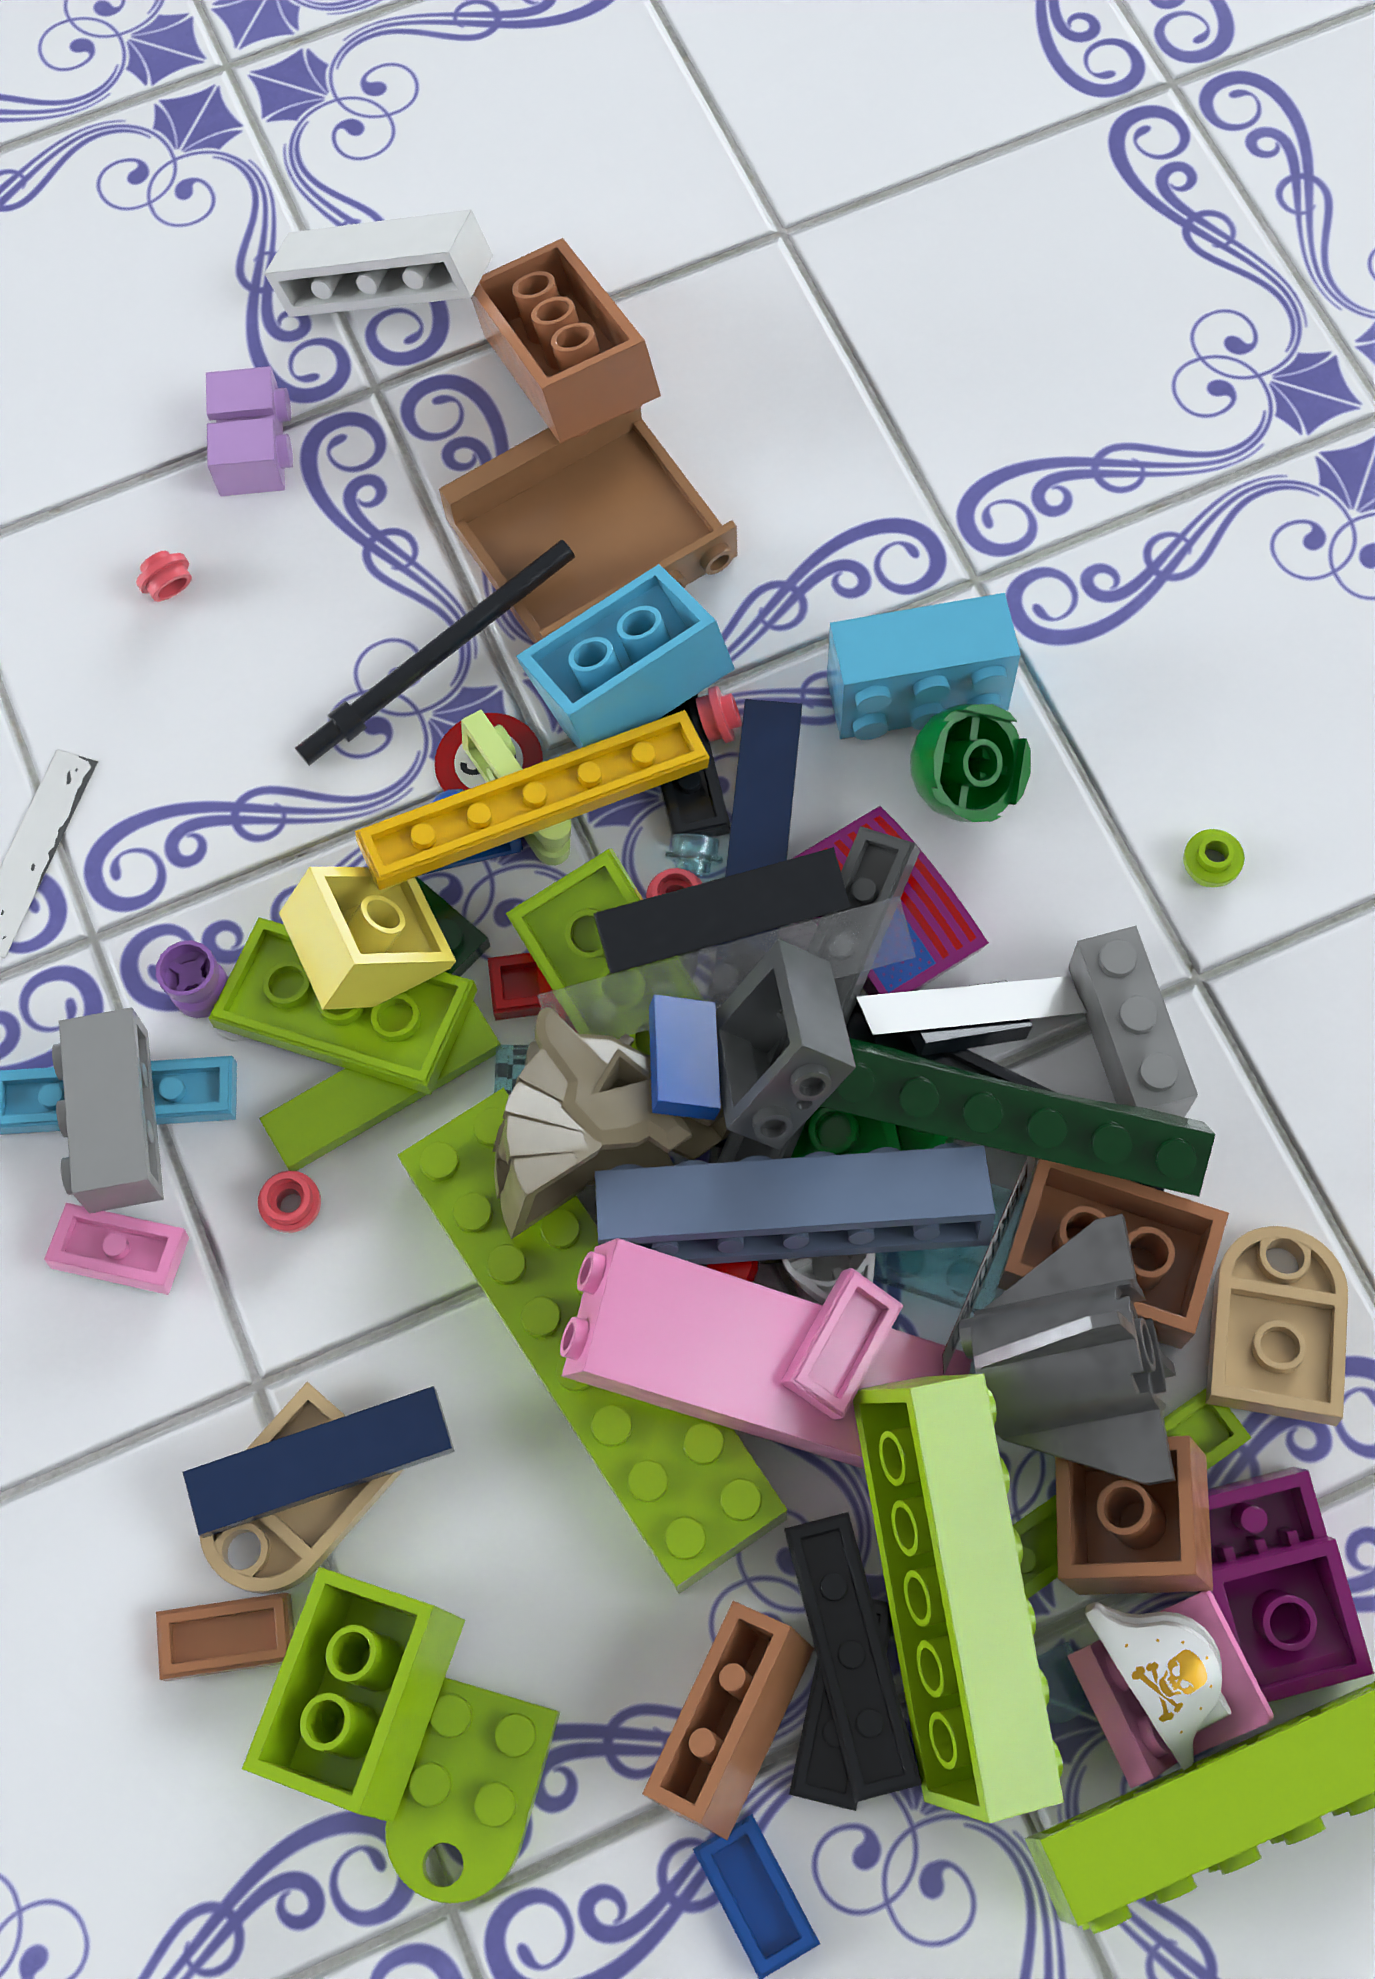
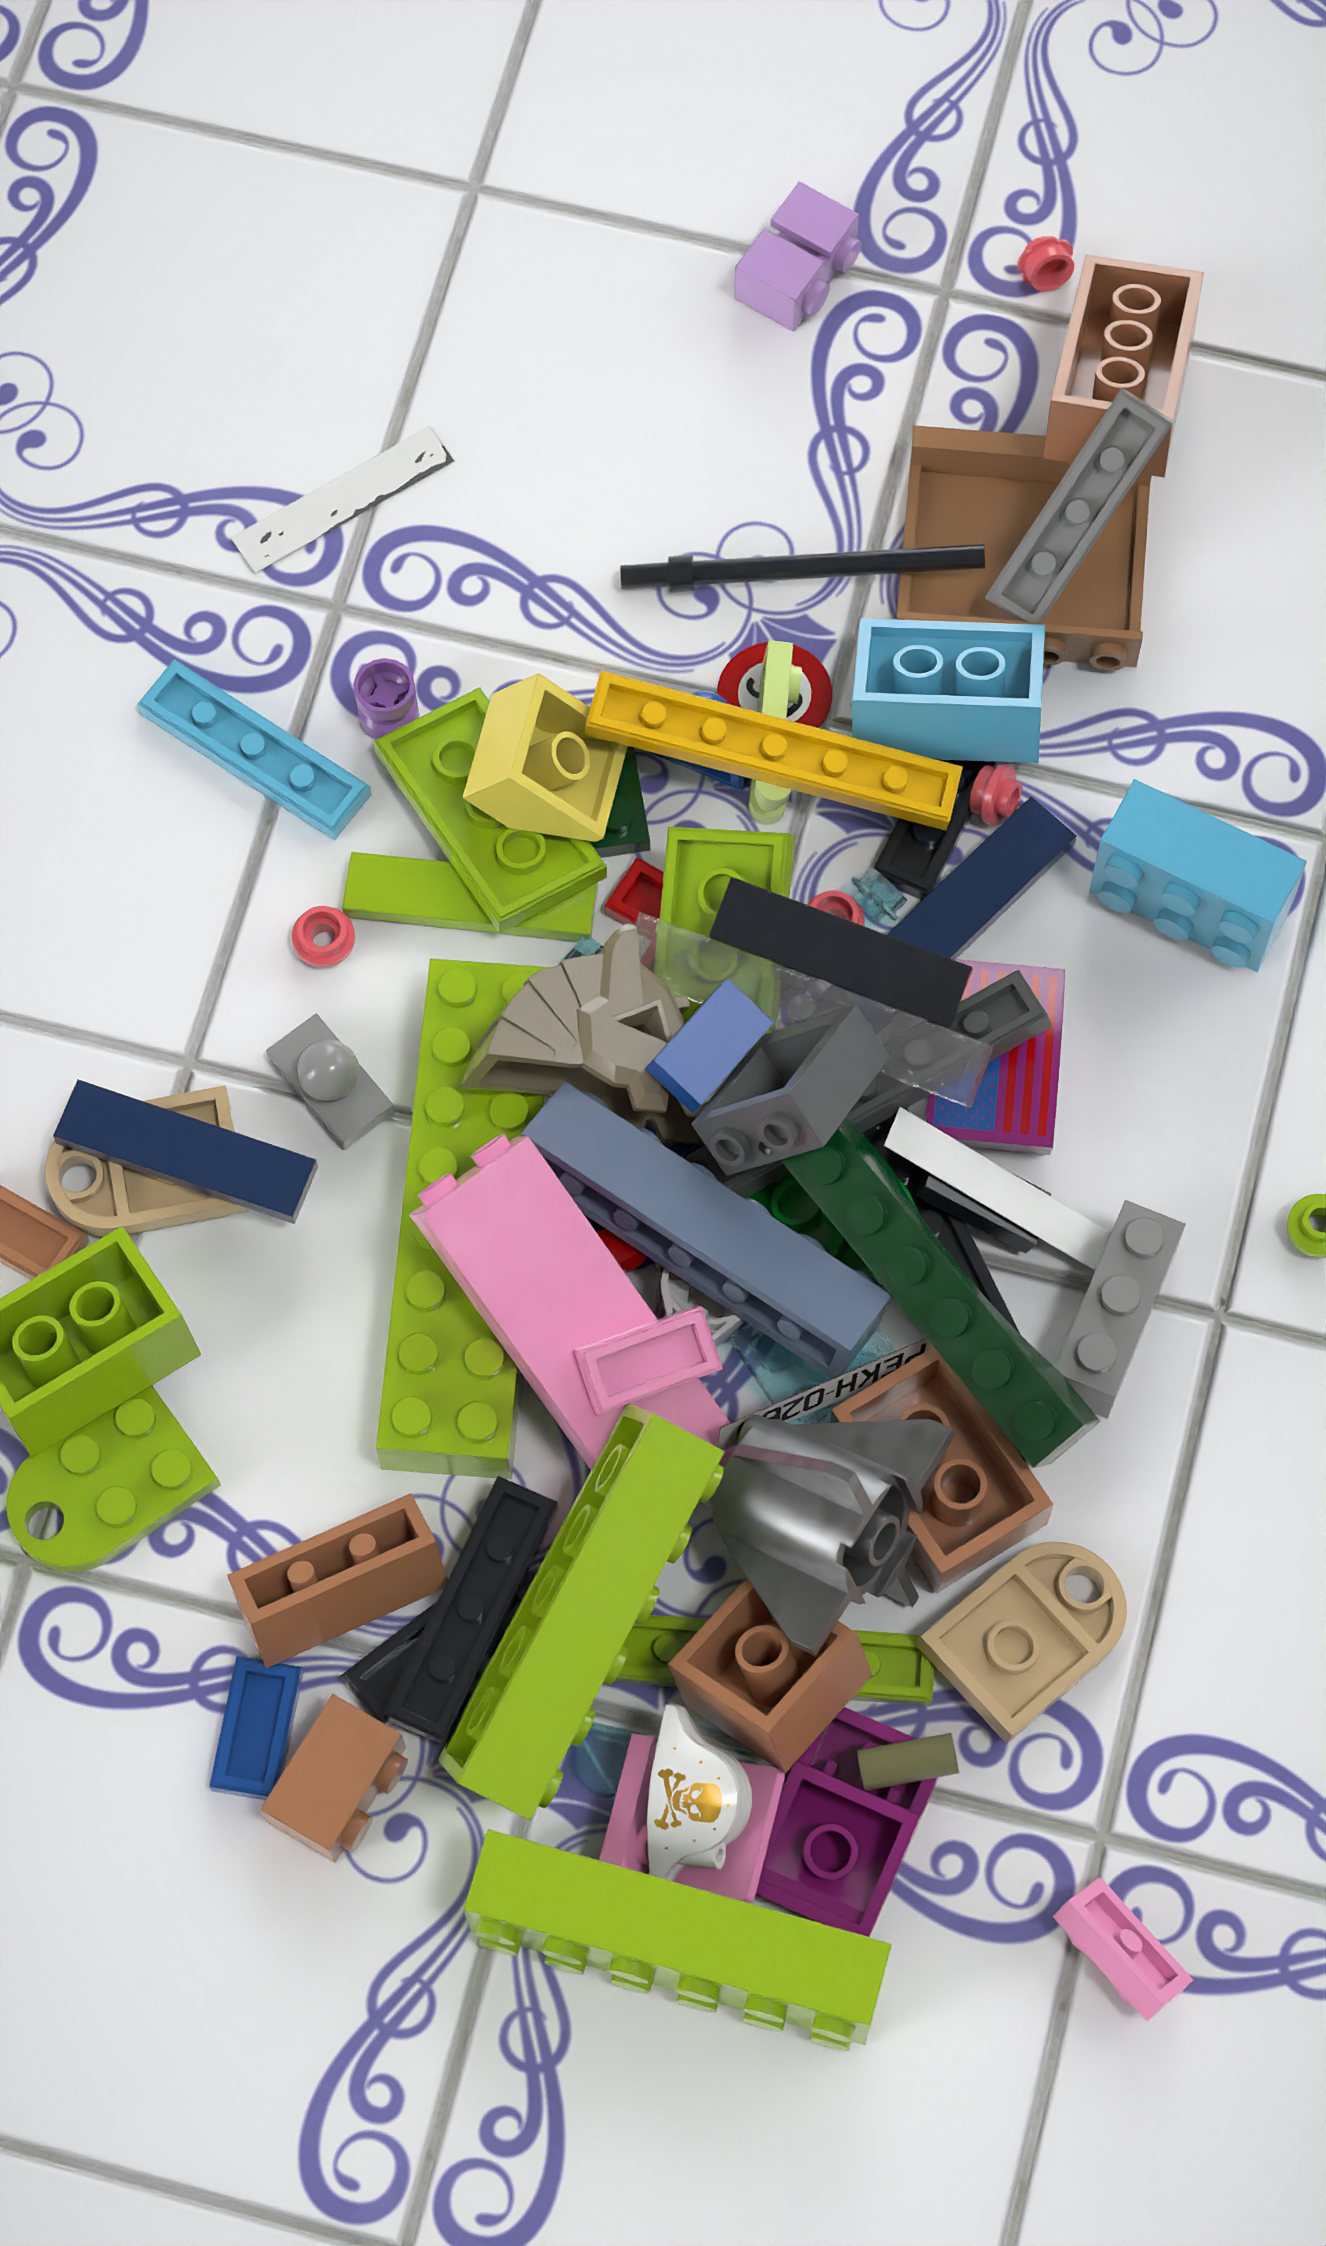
camera: 35 degrees right, 0 degrees up
bright pink plate [44,1203,189,1295] -> none
light grey brick [52,1007,164,1213] -> none
coral plate [136,551,192,602] -> none
white brick [264,209,493,317] -> none
green cylinder [910,704,1031,822] -> none
none -> nougat brick [260,1693,408,1863]
none -> light grey tile [266,1013,395,1149]
none -> olive axle [857,1733,959,1791]
none -> light grey tile [985,387,1174,623]
none -> coral plate [1018,236,1075,292]

